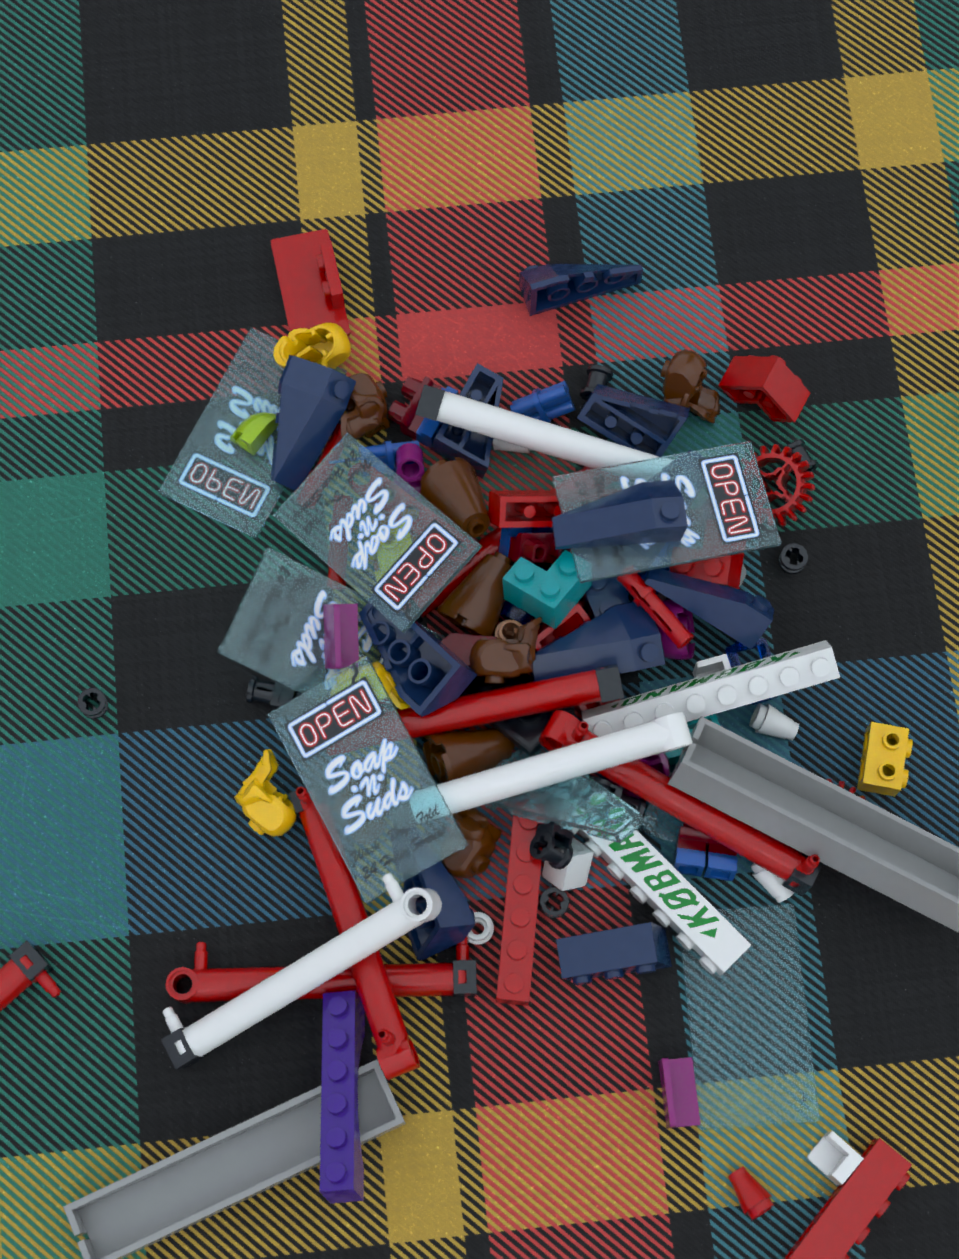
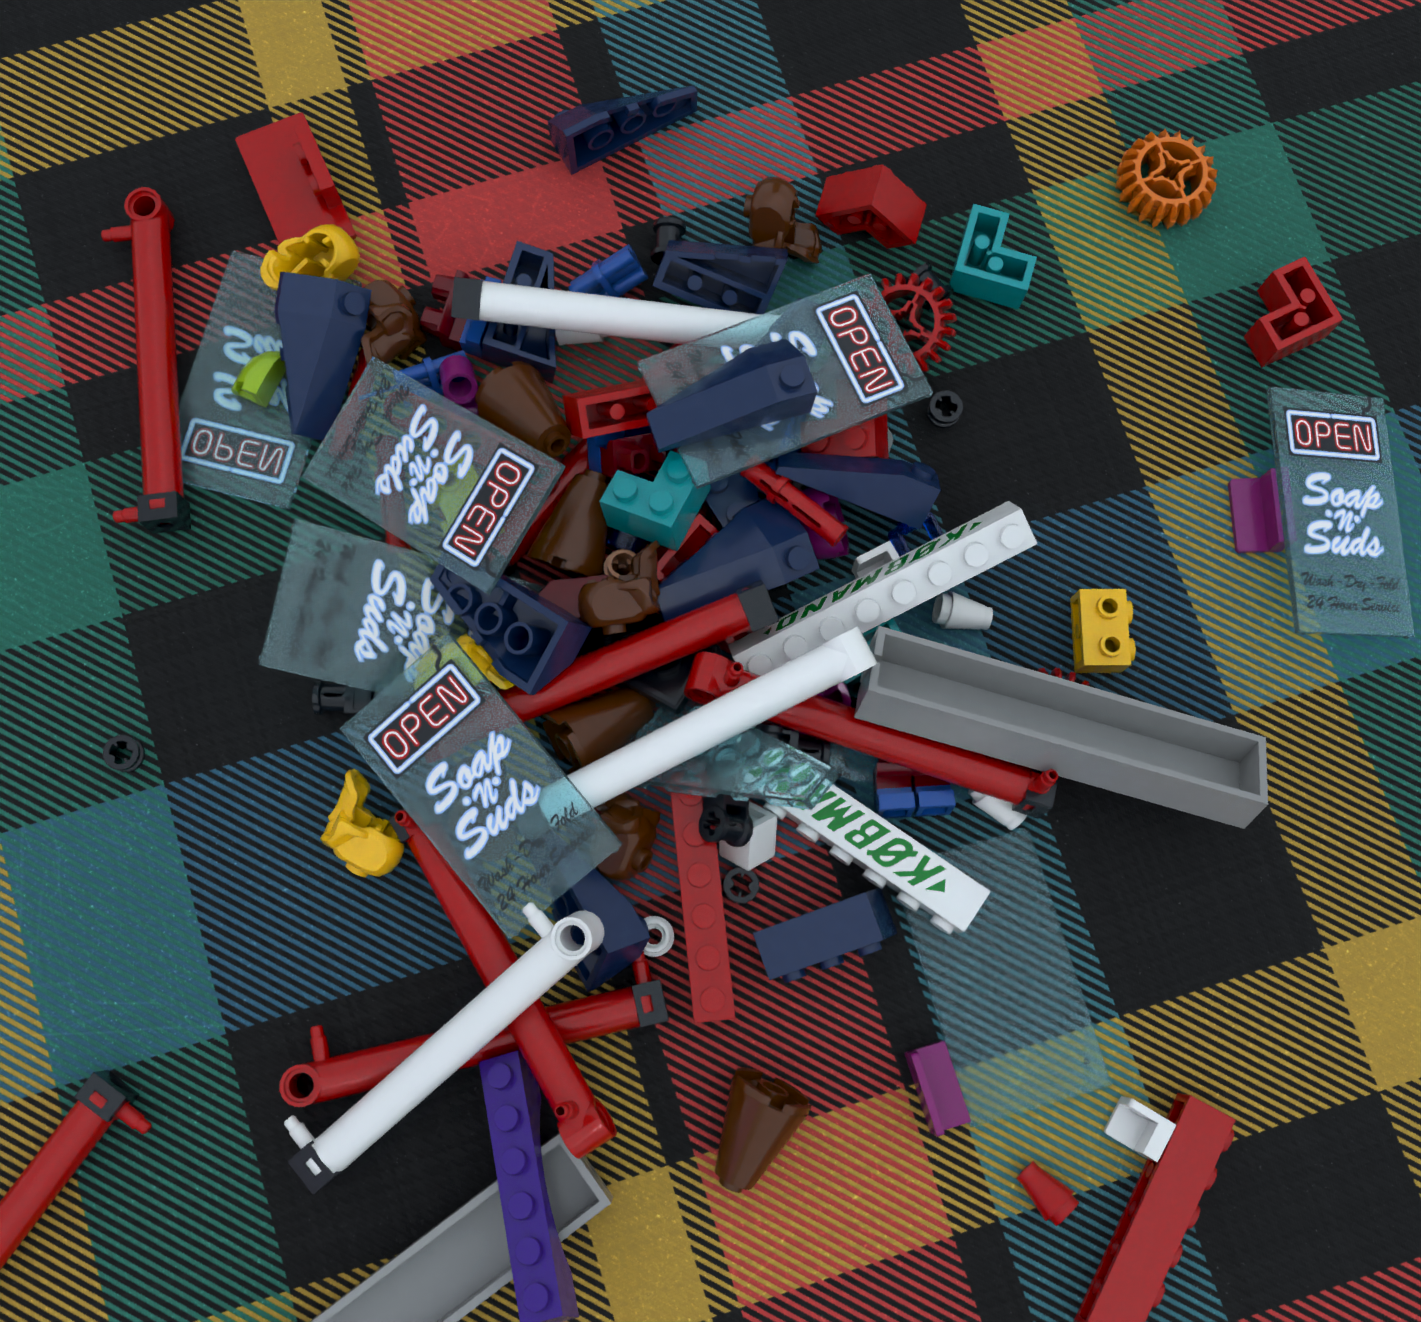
camera: 15 degrees left, 5 degrees up
magenta panel [323,604,359,669] -> none
none -> red piece [101,187,191,534]
none -> reddish brown cone [715,1067,811,1193]
none -> teal brick [949,204,1037,309]

